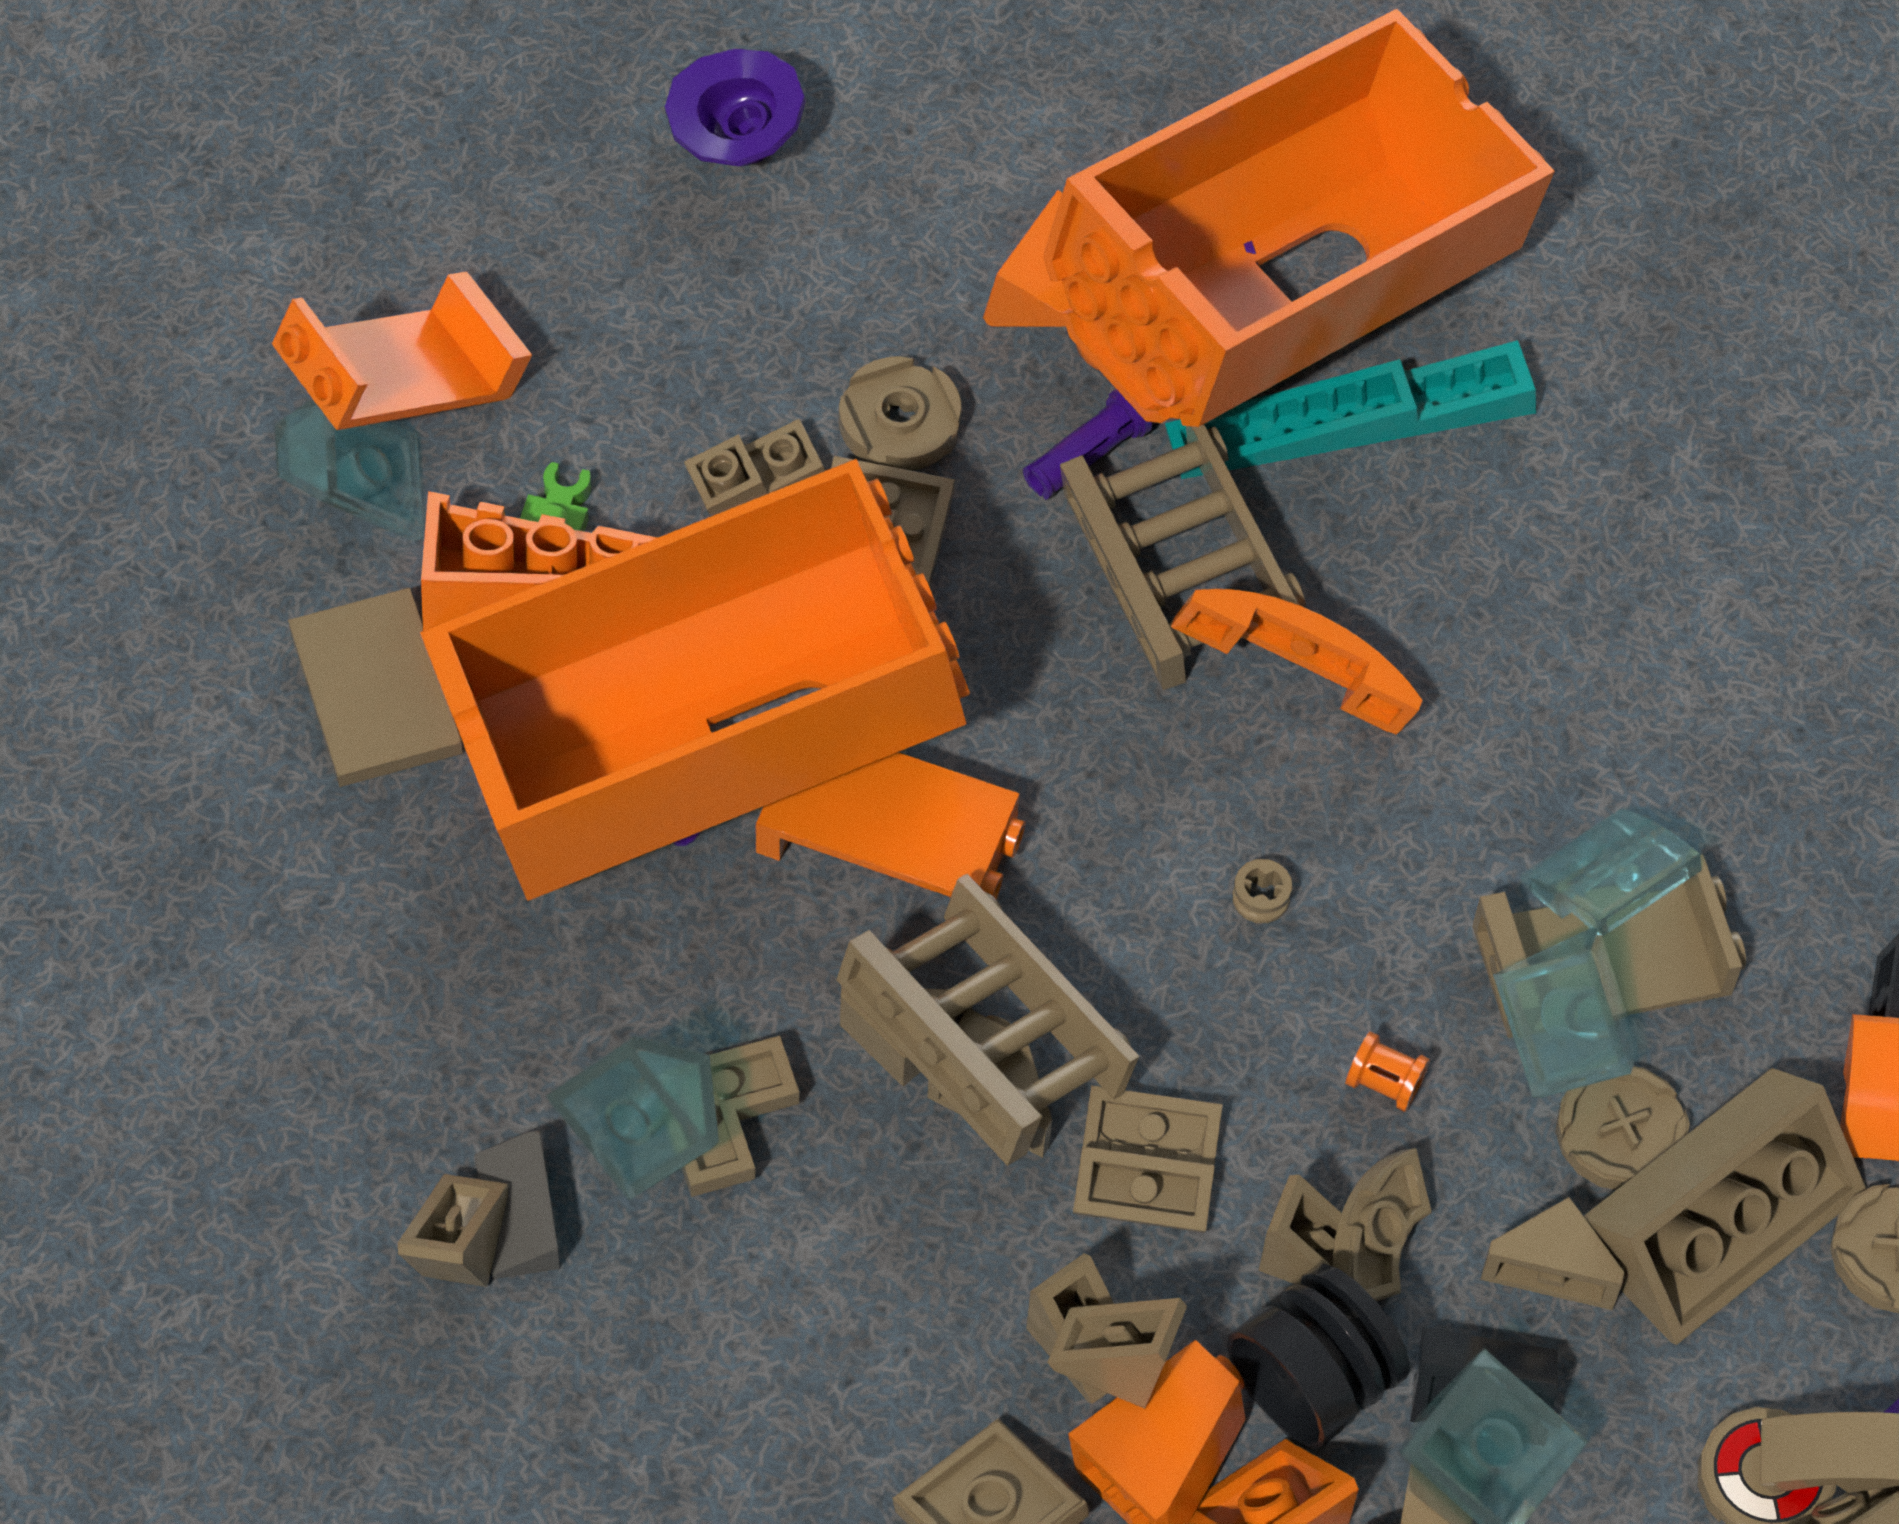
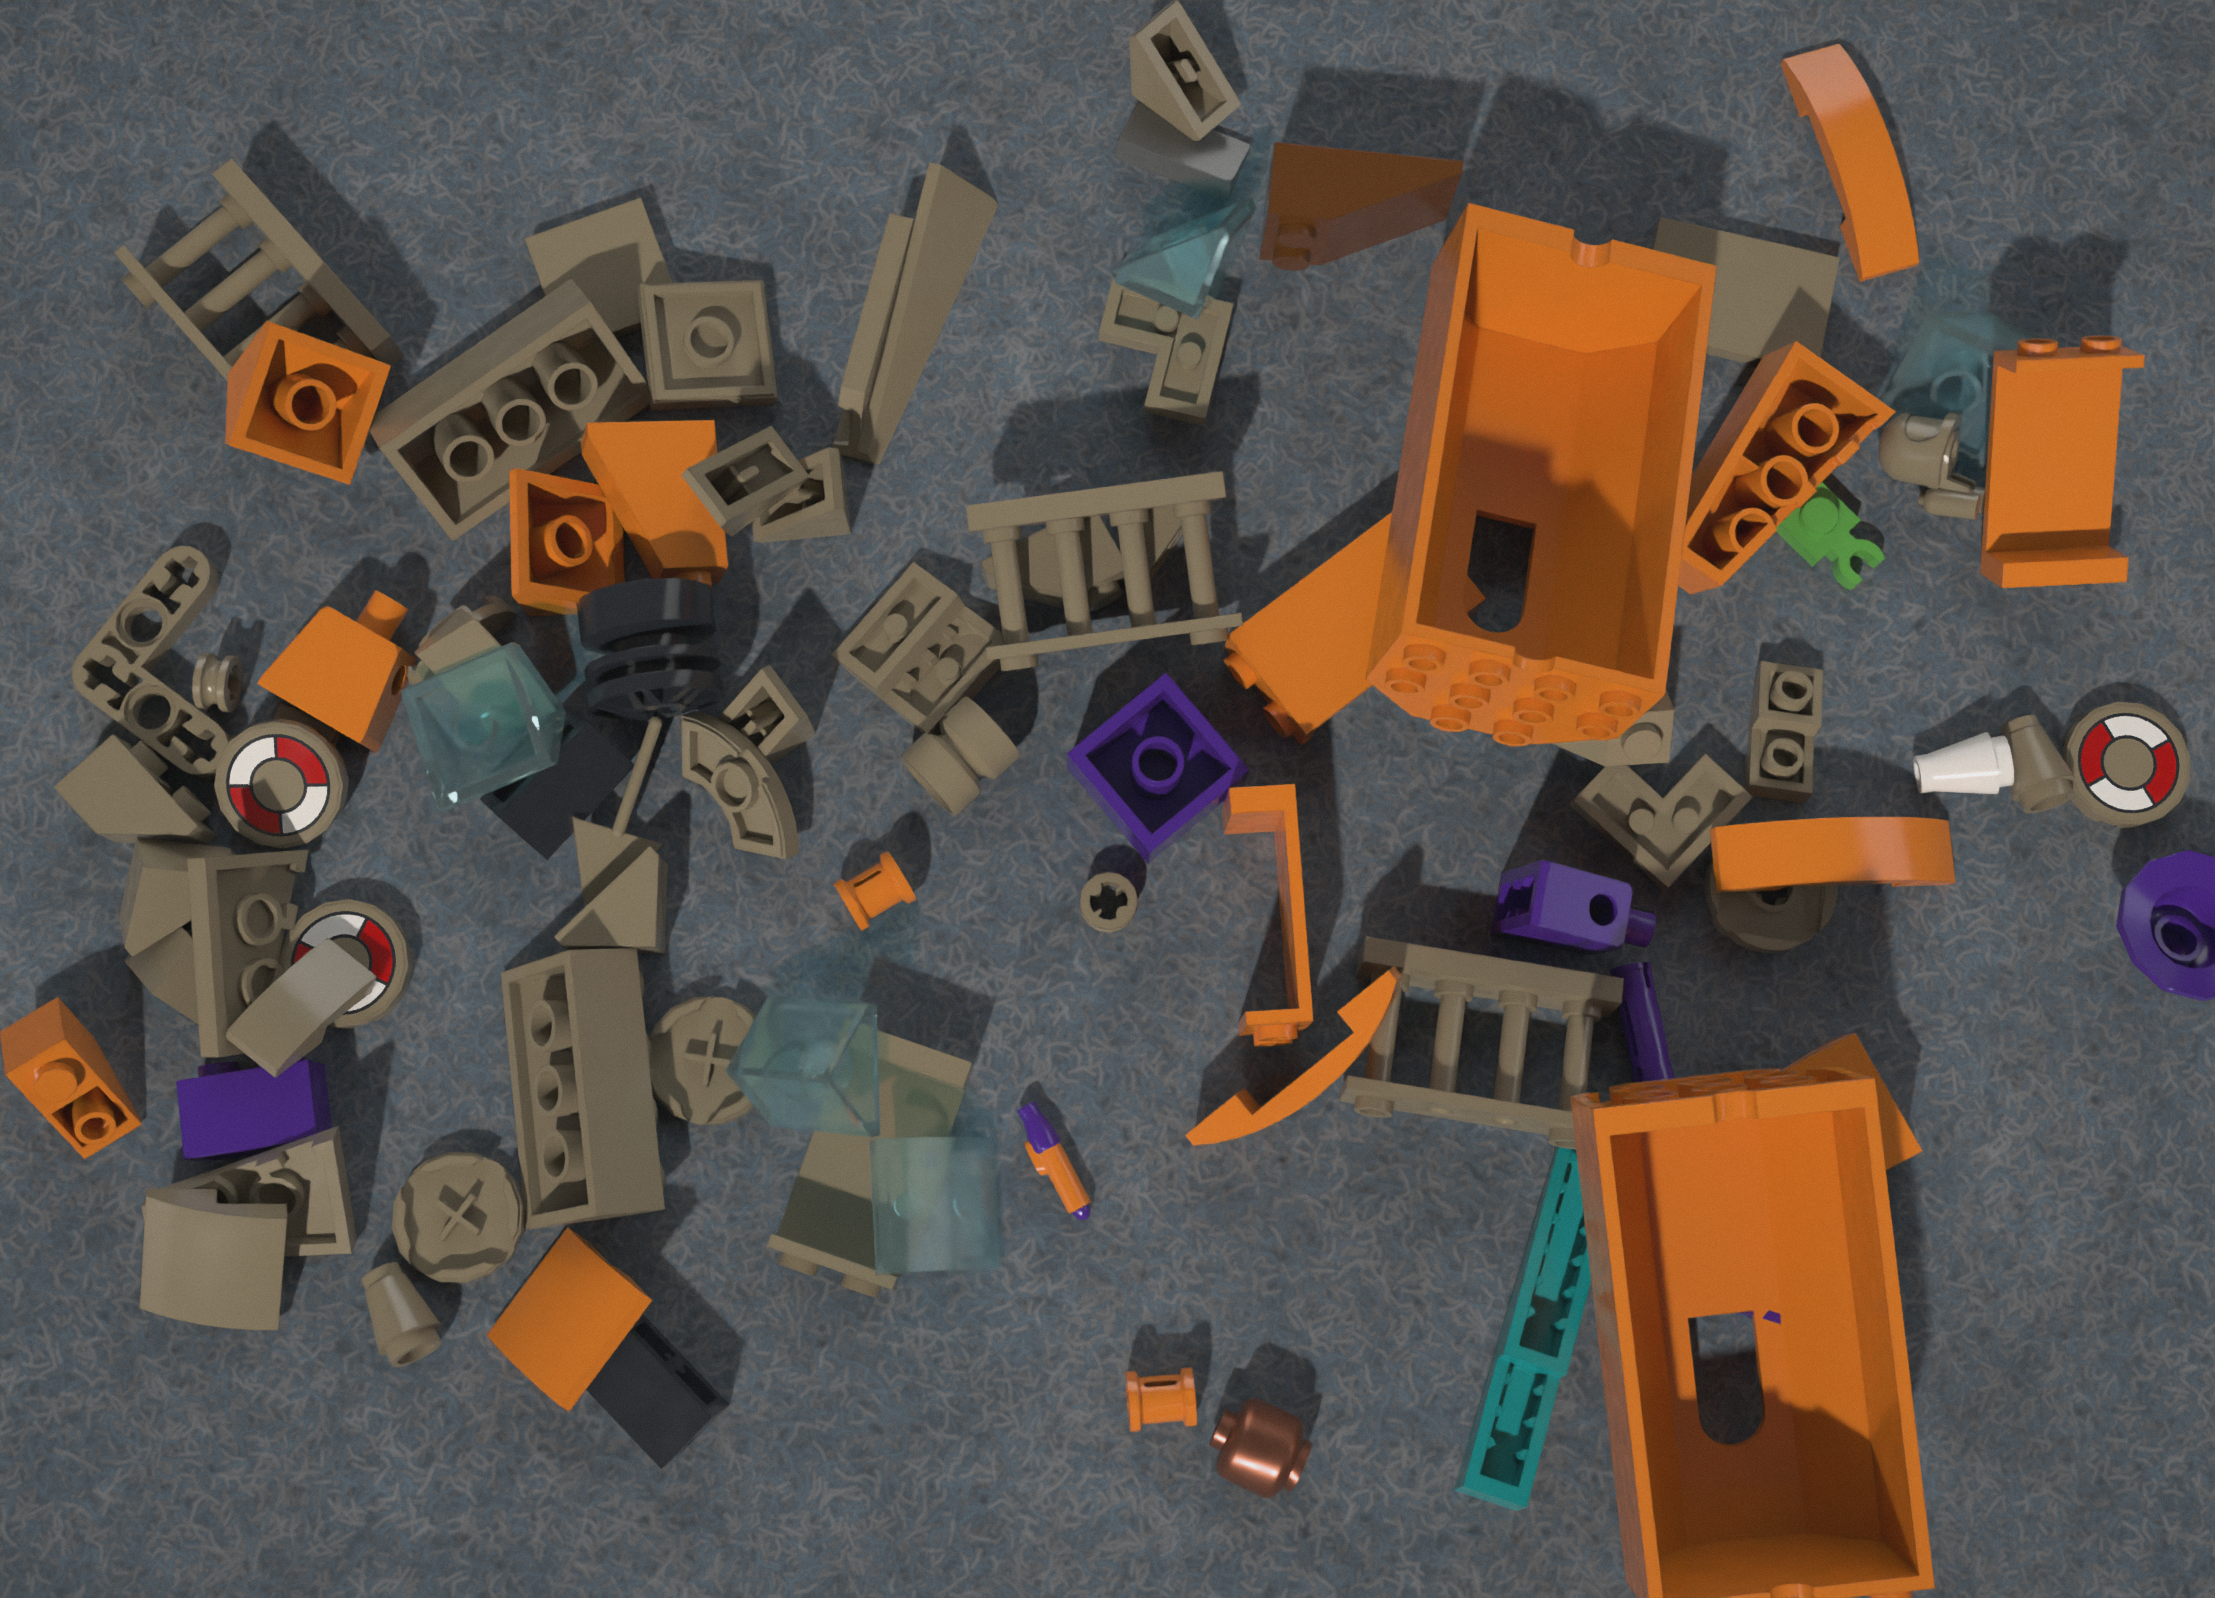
camera: 120 degrees right, 20 degrees up
none -> dark tan piece [572,716,663,908]
none -> dark tan wedge [832,162,998,465]
none -> dark tan wheel [899,696,1021,817]
none -> piece [1017,1101,1091,1220]
none -> dark purple brick [1067,673,1250,864]
none -> orange bush [1125,1367,1197,1432]
none -> copper head [1209,1398,1312,1499]
none -> orange panel [1222,784,1313,1047]
none -> reddish brown slope [1259,142,1464,271]
none -> dark purple torso [1490,860,1656,955]
none -> orange slope [1710,817,1956,893]
none -> orange slope [1780,44,1920,282]
none -> dark tan piece [1878,412,1985,520]
none -> white cone [1913,732,2014,794]
none -> dark tan cone [1999,715,2075,814]
none -> tile [2062,702,2190,829]

